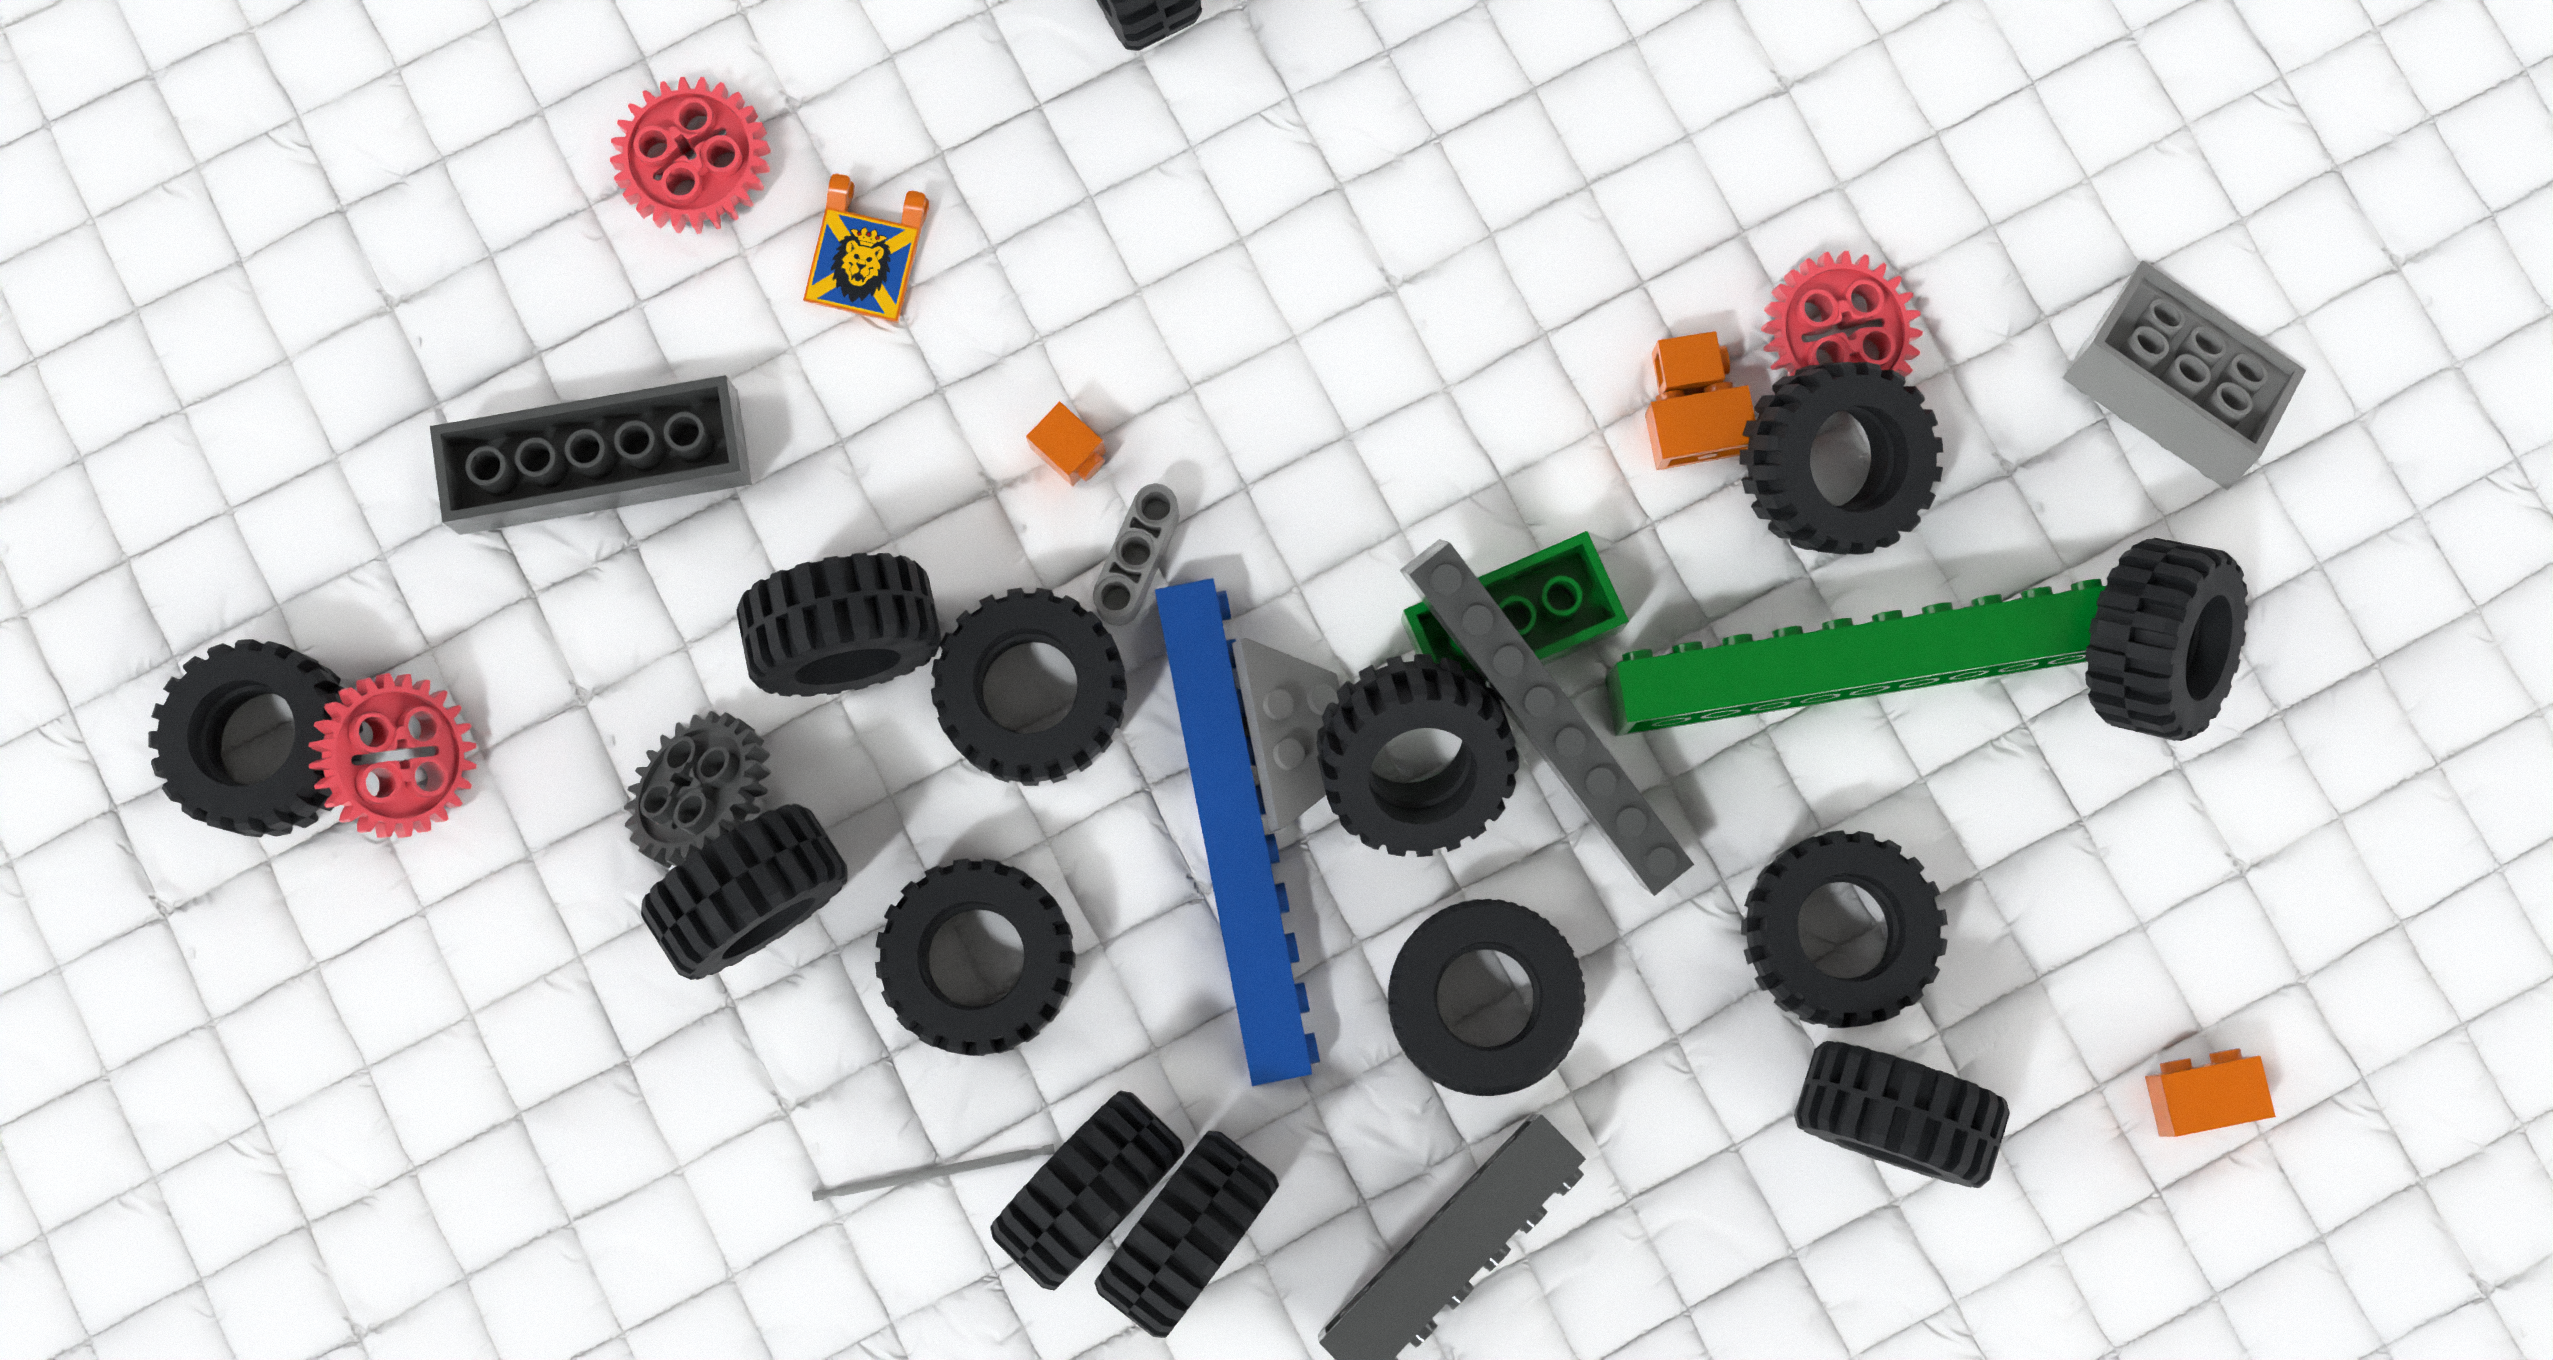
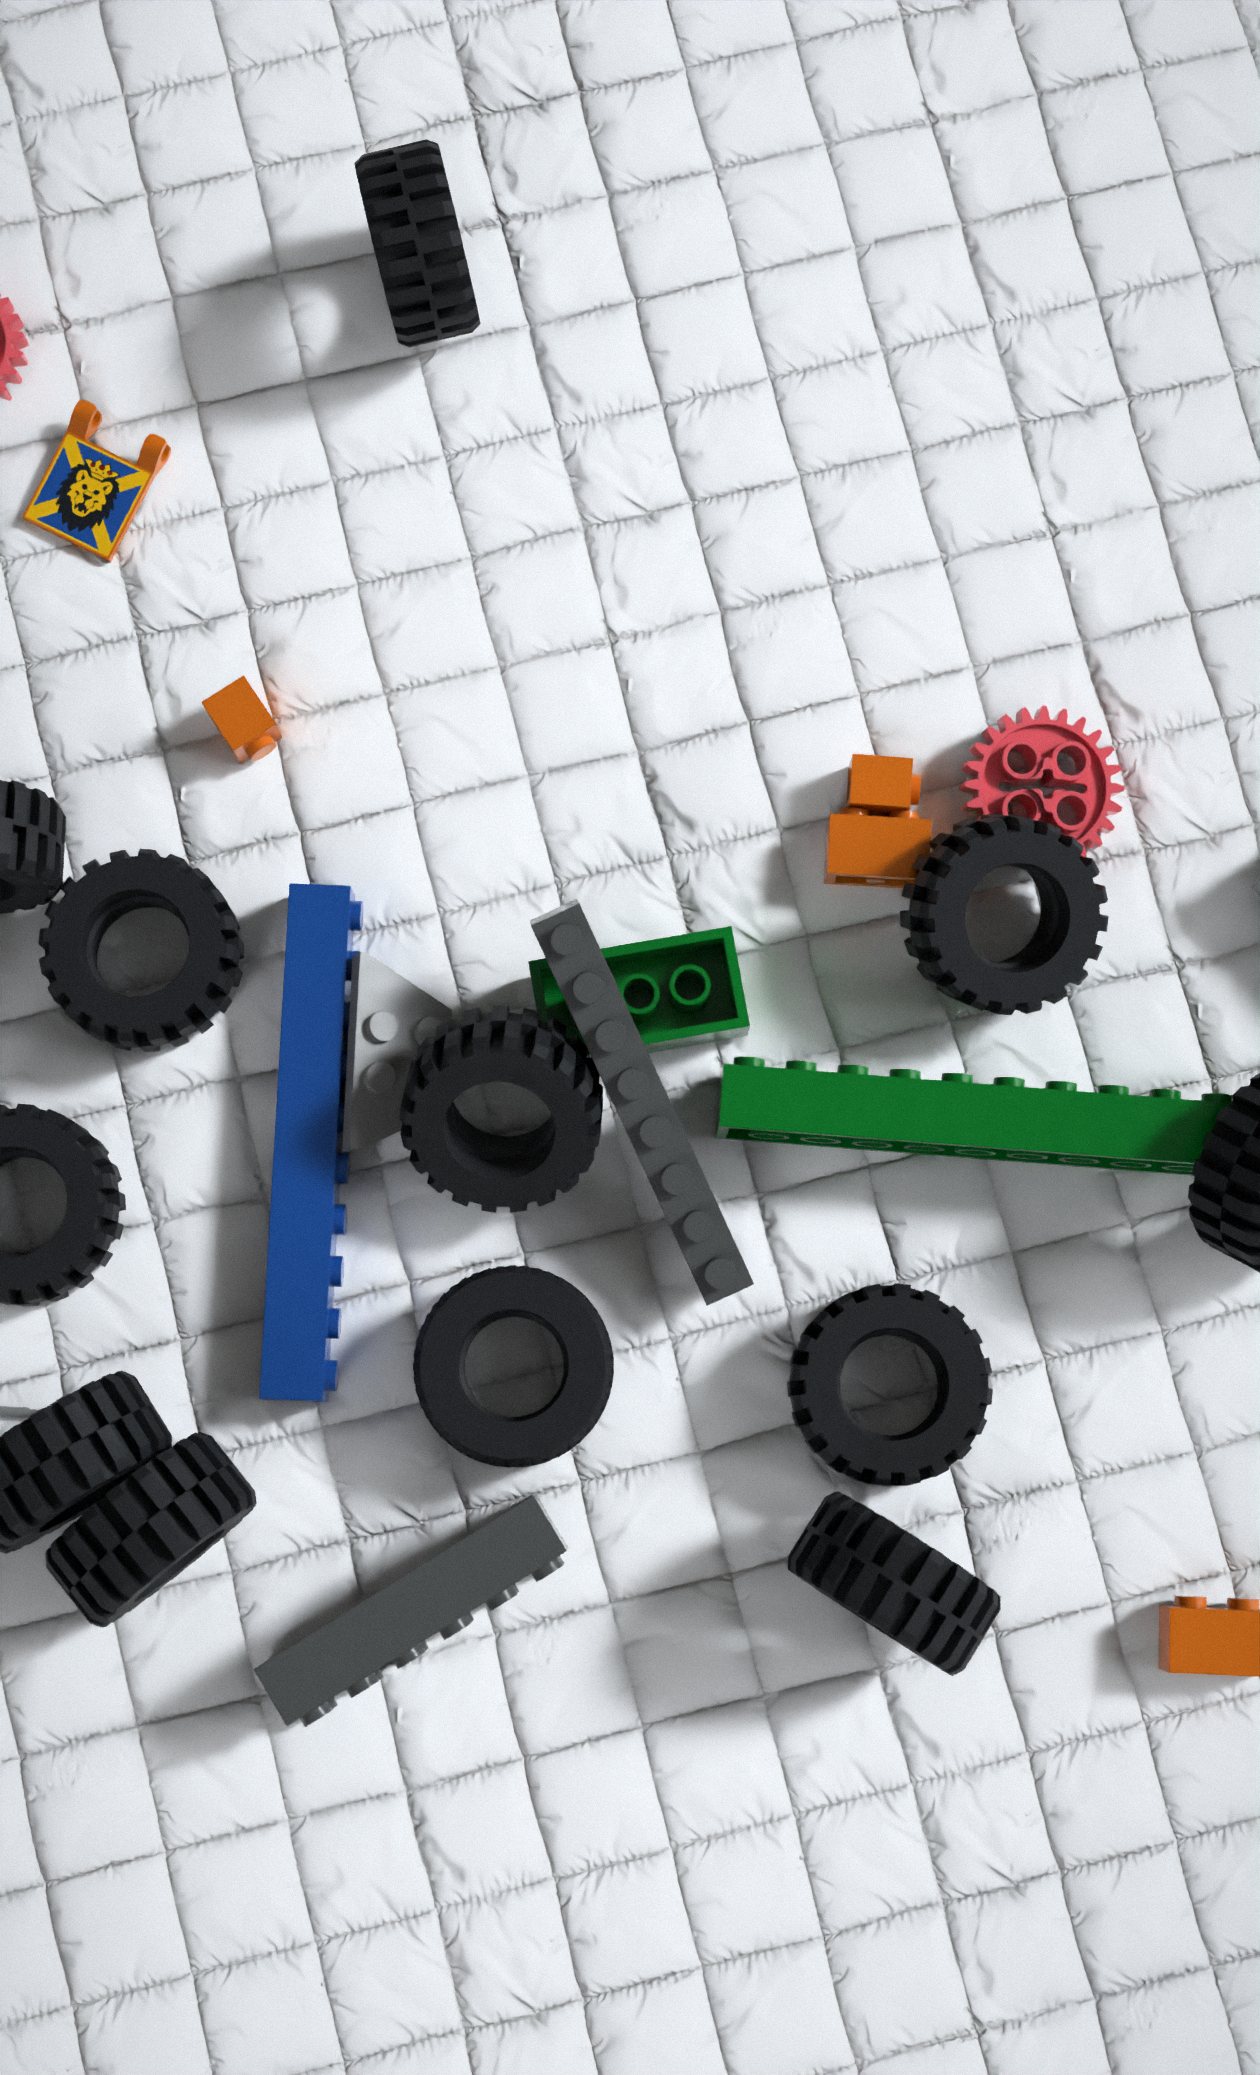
camera: 10 degrees right, 0 degrees up
light grey beam [1093,483,1180,626] -> none

